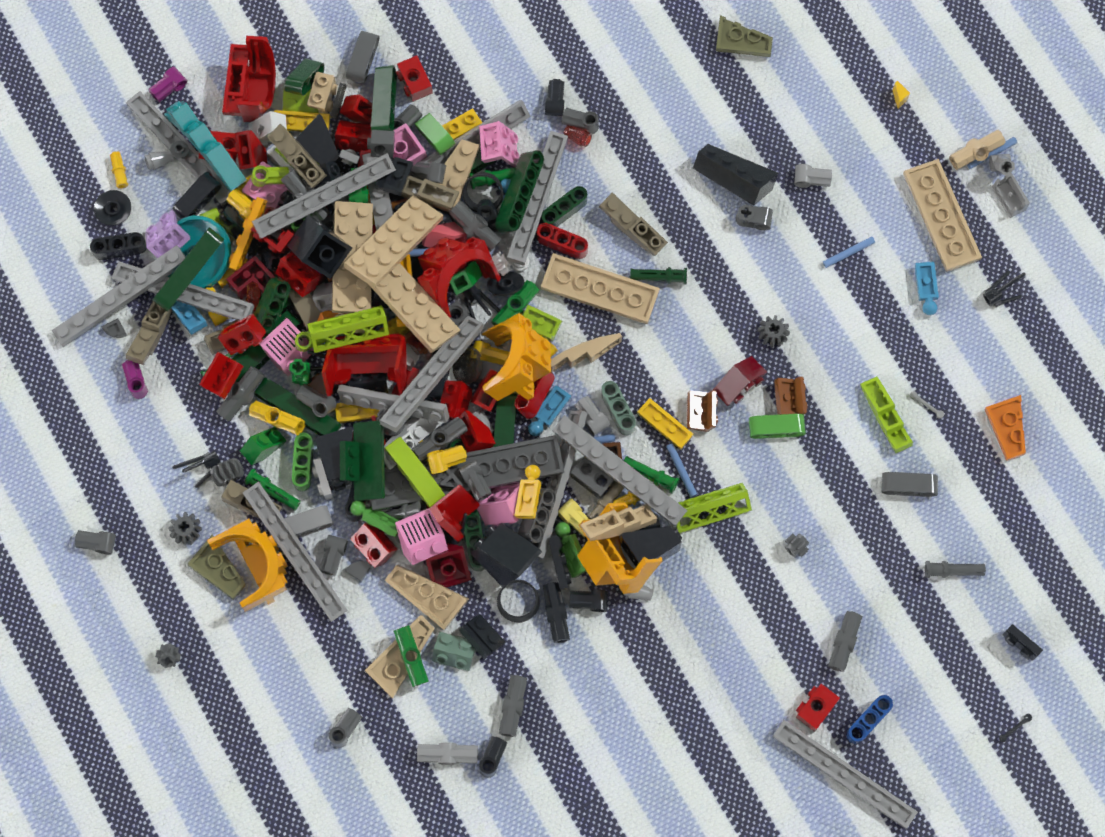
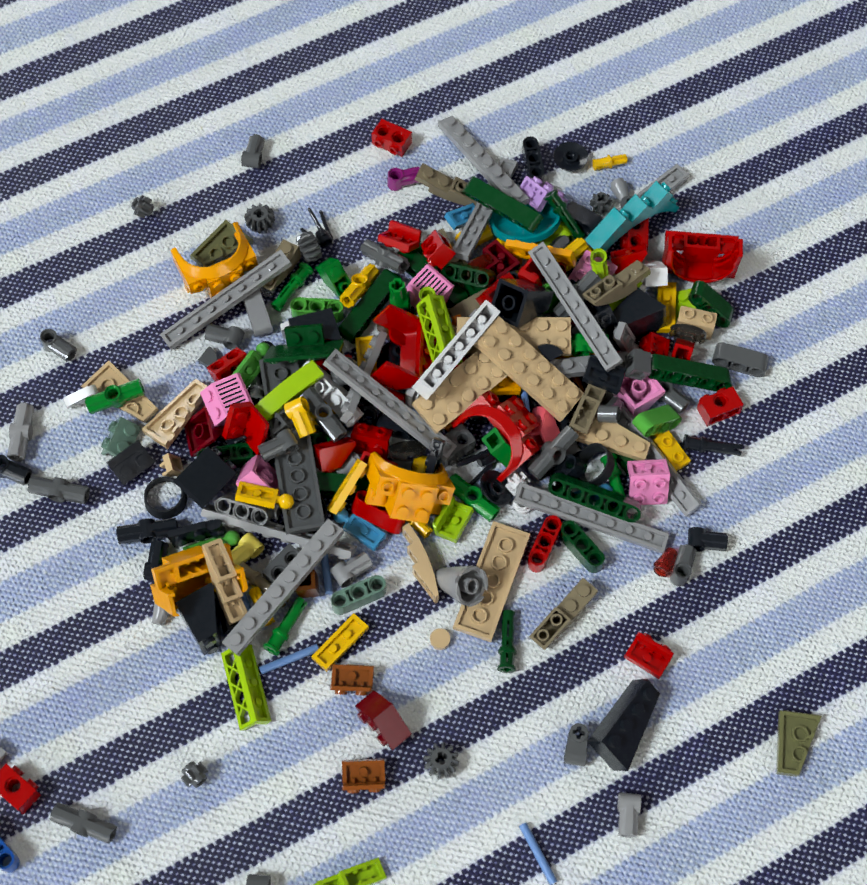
camera: 90 degrees right, 10 degrees down
dark grey tile [101,318,127,338] -> none
magenta piece [148,67,188,102] -> none
dark grey piece [296,384,337,417] -> none
bright green beam [749,414,806,439] -> none
none -> white beam [63,385,99,408]
none -> tan tile [160,453,184,477]
none -> yellow plate [327,458,367,515]
none -> red brick [372,119,412,157]
none -> white brick [412,300,500,400]
none -> black hinge [423,437,446,474]
none -> tan tile [430,628,450,650]
none -> light grey cone [435,566,488,607]
none -> black tile [537,343,564,362]
none -> dark green pin [544,189,585,239]
none -> dark grey gear [590,191,612,214]
none -> red bracket [624,632,674,679]
none -> black pin [682,434,742,456]

